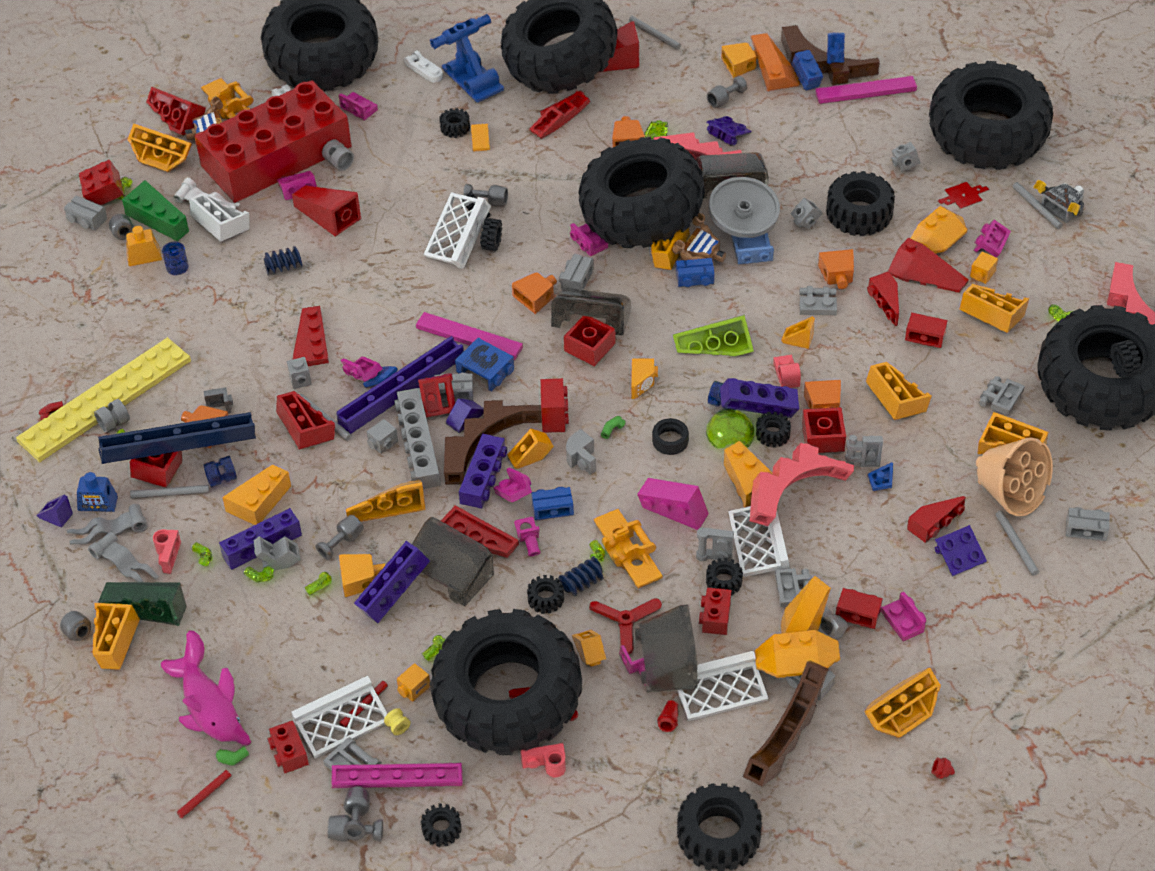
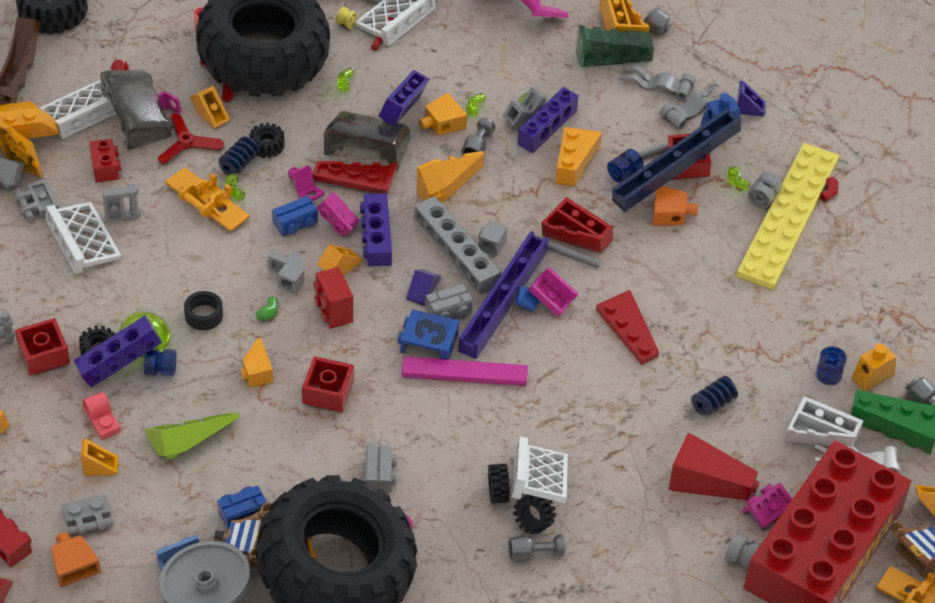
camera: 155 degrees right, 0 degrees up
coral plate [153,529,181,574] -> none
clear neon green arm [192,542,213,567] -> none
flat silver bracket [204,387,233,413] -> none
light grey brick [287,357,312,389] -> none
light orange brick [396,663,430,702] -> none
red plate [418,373,455,417] -> none
reddish brown arch [444,400,542,485] -> none
orange torso [512,272,557,314] -> none
clear smoke windscreen [551,288,631,336] -> none
dark pink wedge [637,478,709,530] -> none
black tyre [706,558,743,596] -> none
light orange wedge [724,441,772,508] -> none
coral arch [749,443,854,526] -> none
orange torso [804,380,841,409] -> none

